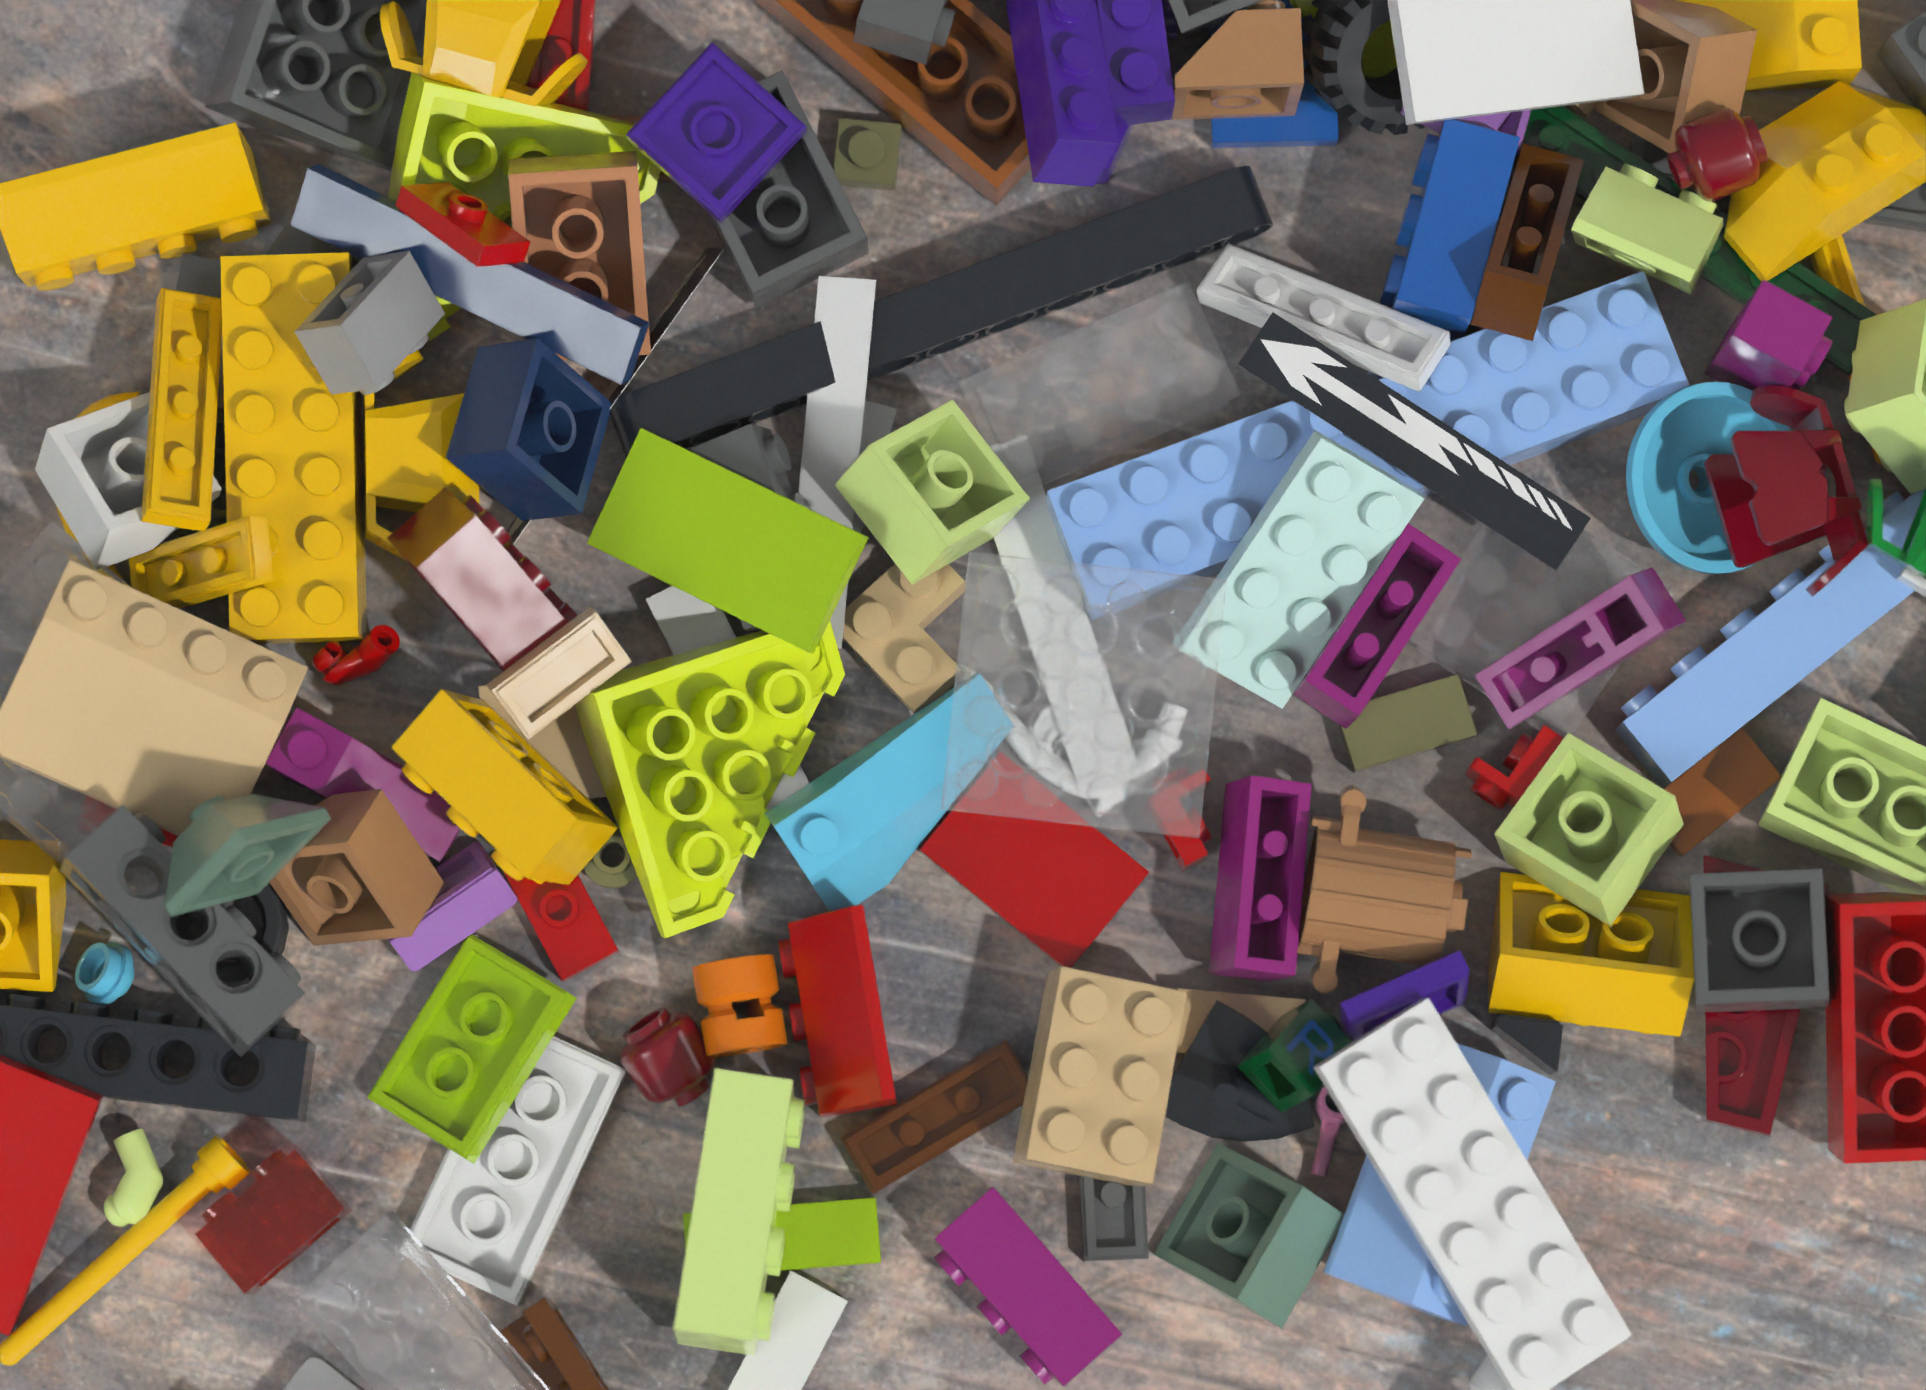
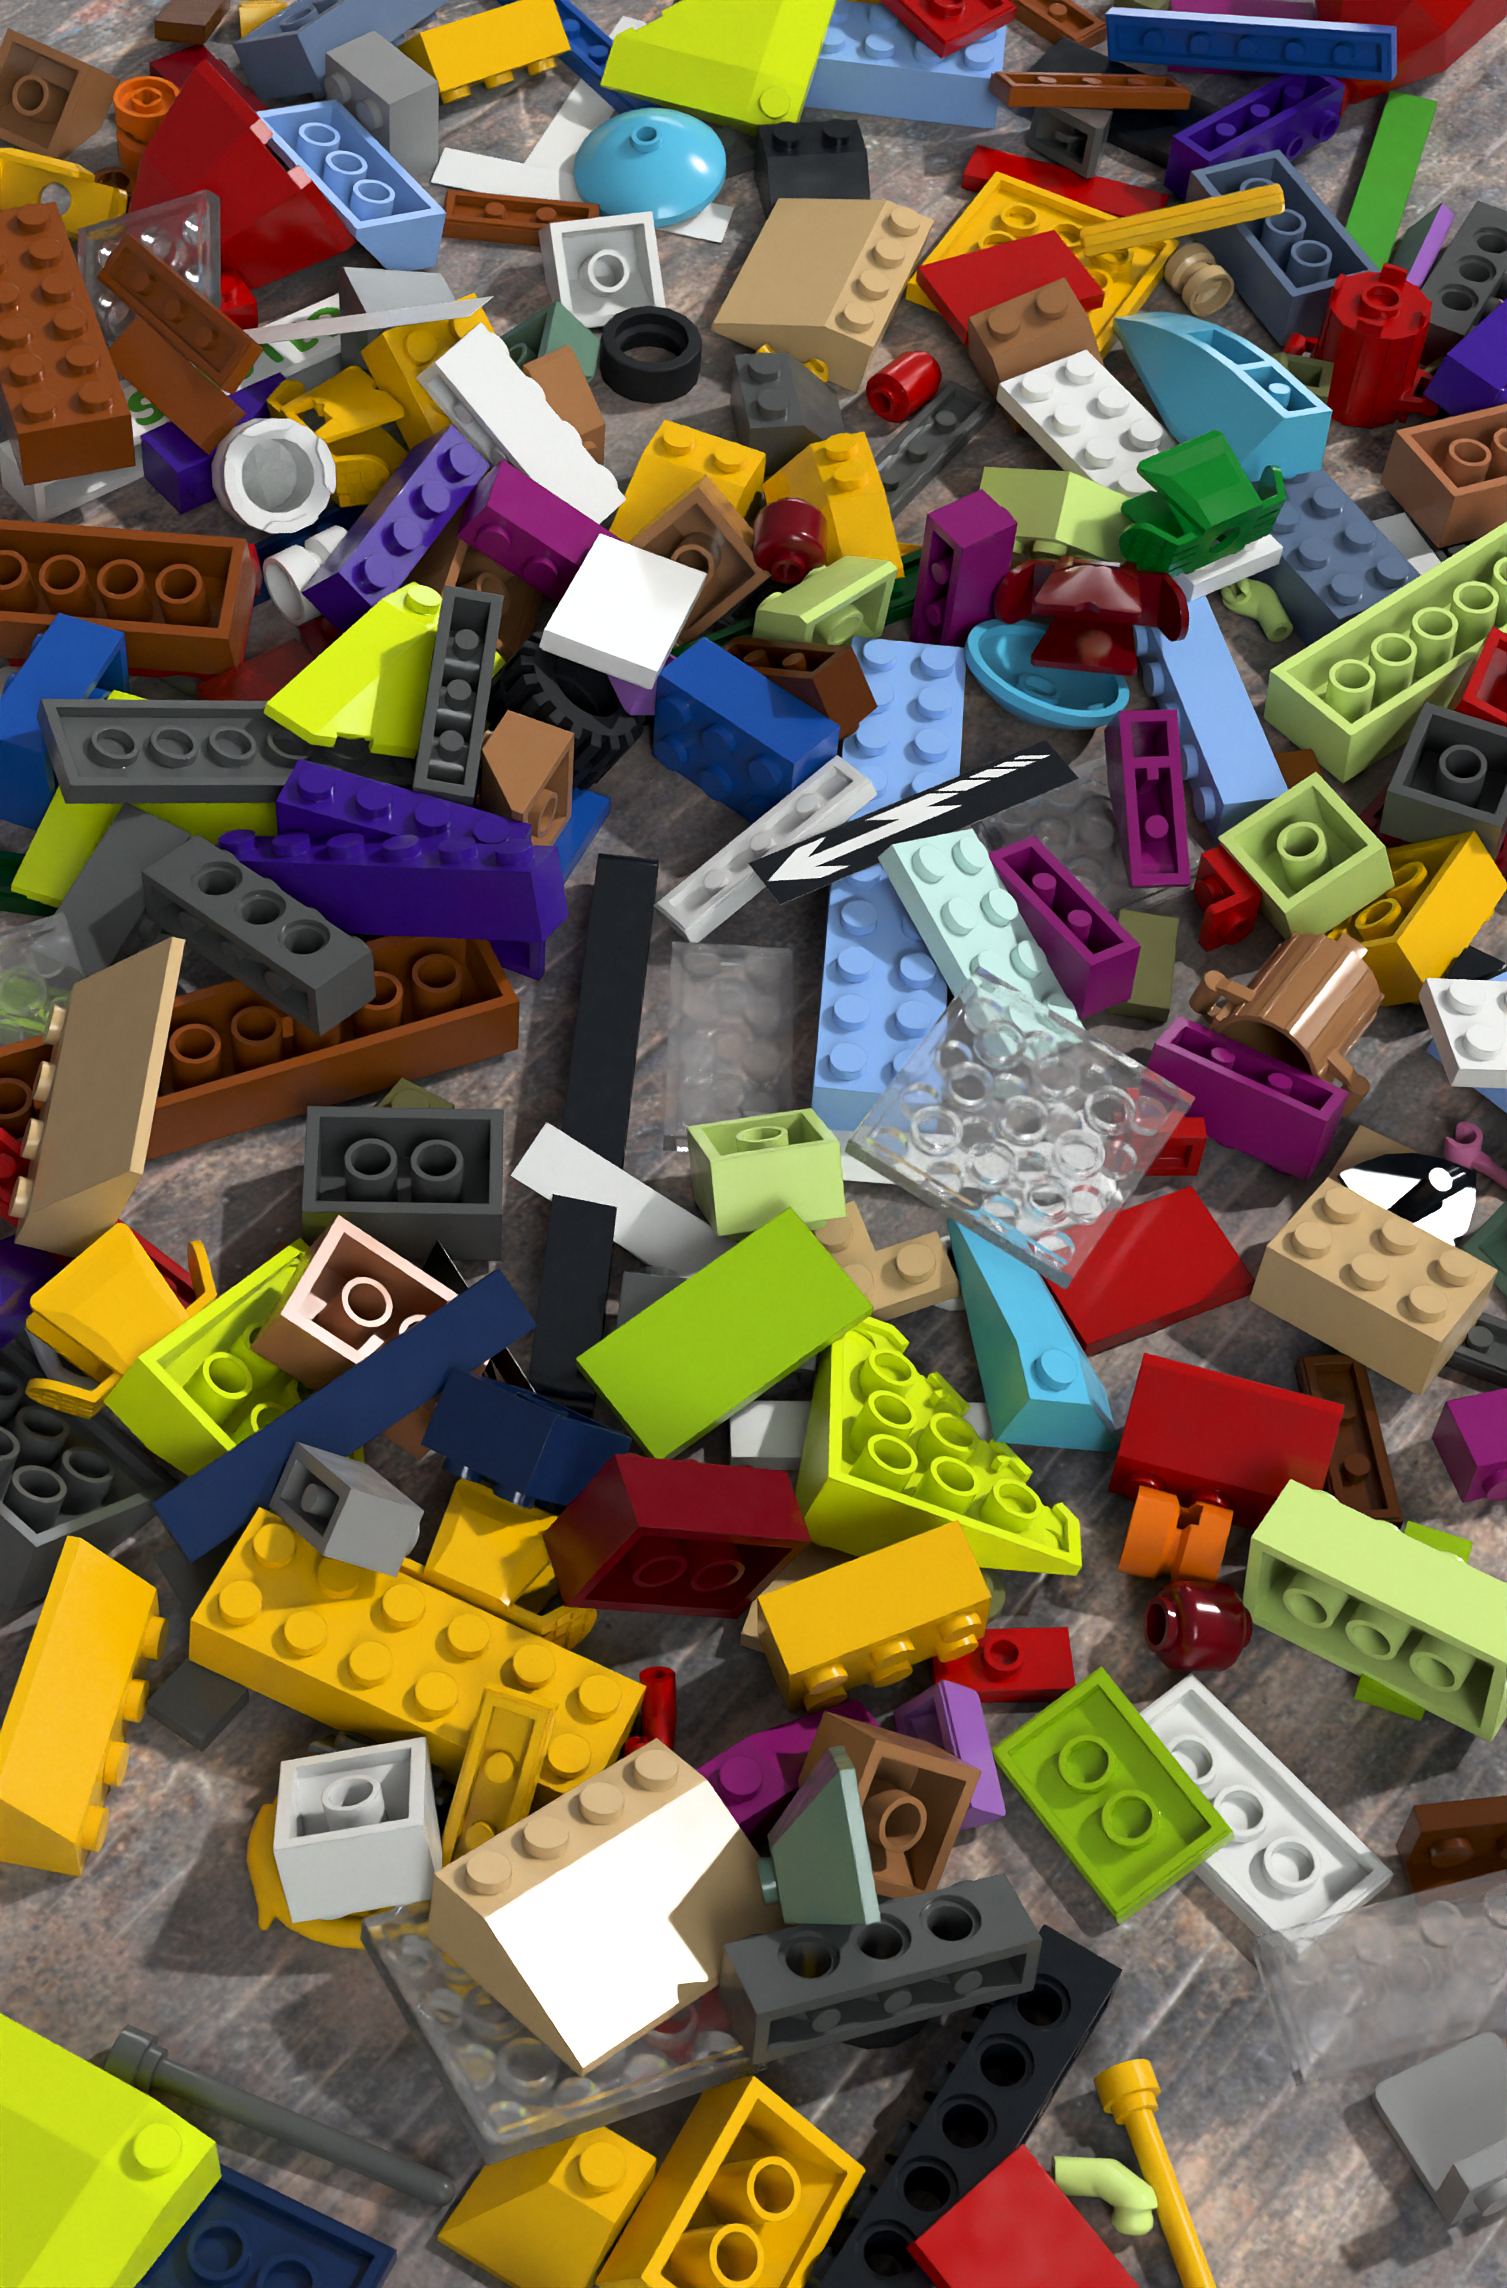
camera: 70 degrees left, 30 degrees down
medium azure plate [75,942,134,1005] -> none
yellow tile [141,288,222,532] -> none
clear red brick [195,1149,353,1295] -> none
red plate [395,182,531,267] -> none
tan tile [486,607,632,740] -> none
dark purple tile [626,42,807,223] -> none
dark green brick [1237,999,1352,1113] -> none
dark purple tile [1340,950,1470,1042] -> none

